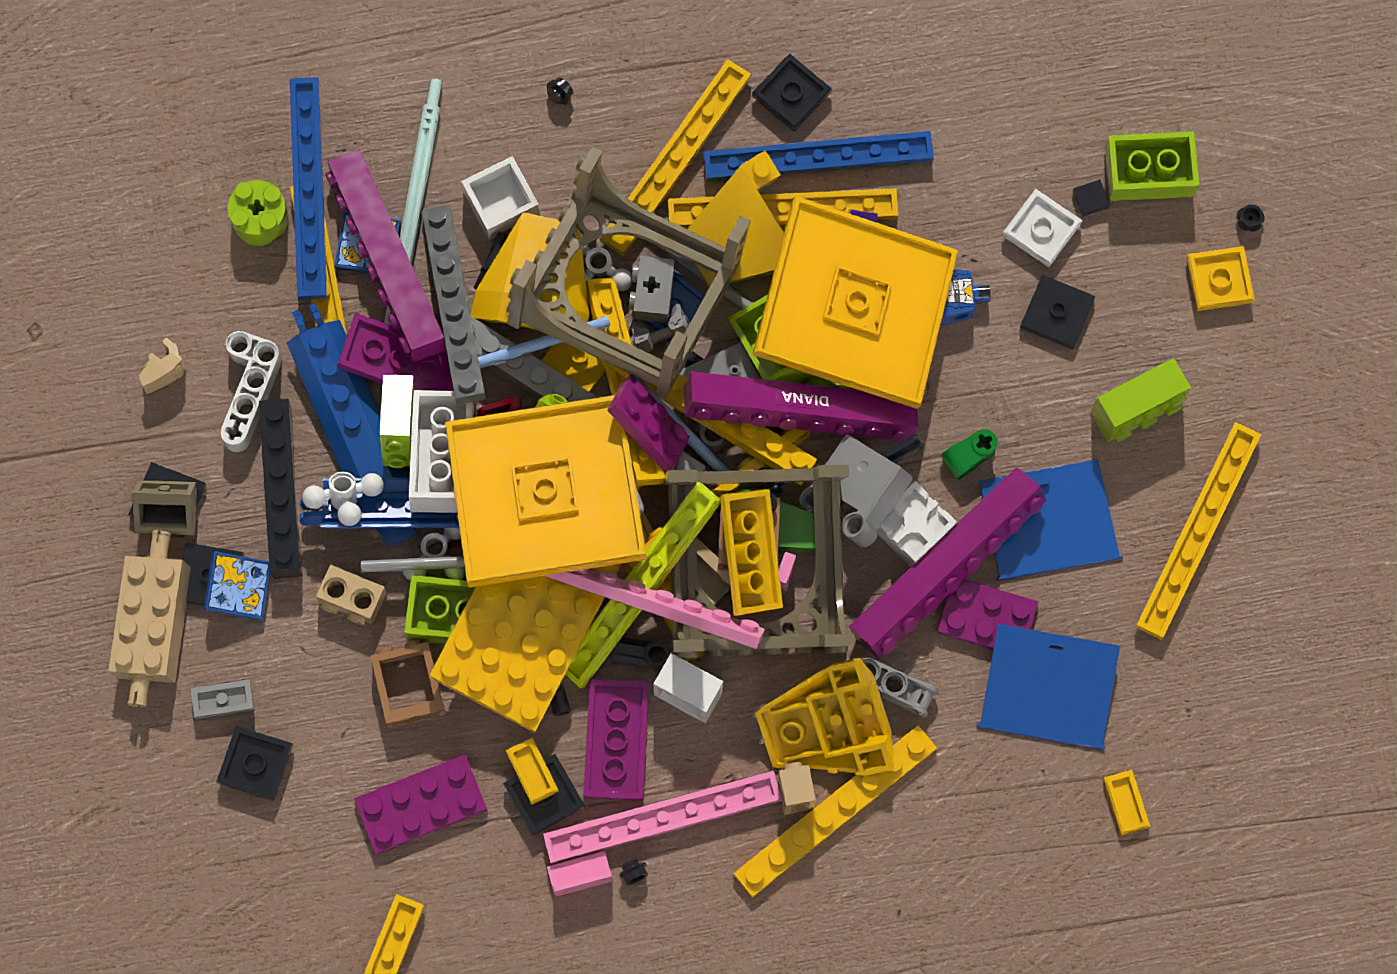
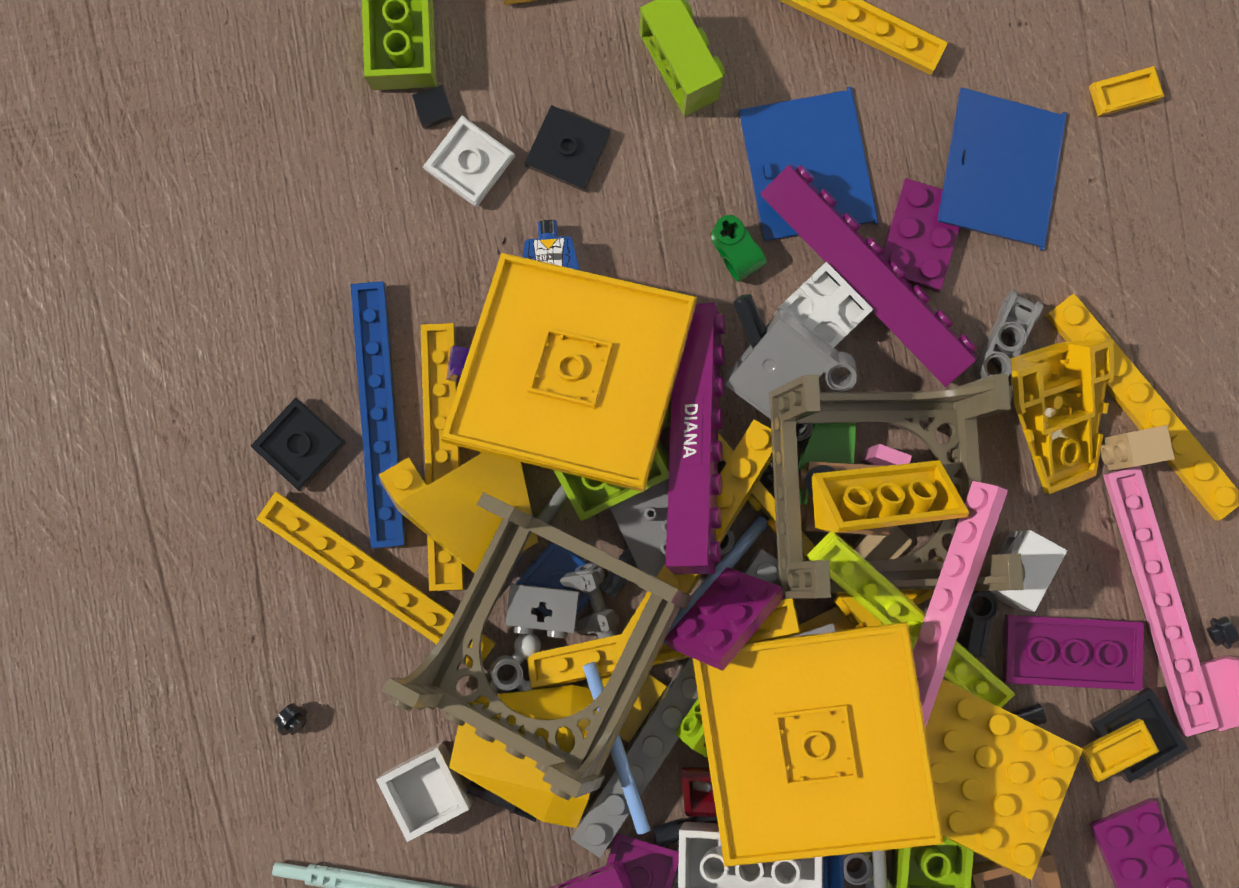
camera: 85 degrees left, 10 degrees up
dark grey plate [422,205,486,405] -> none

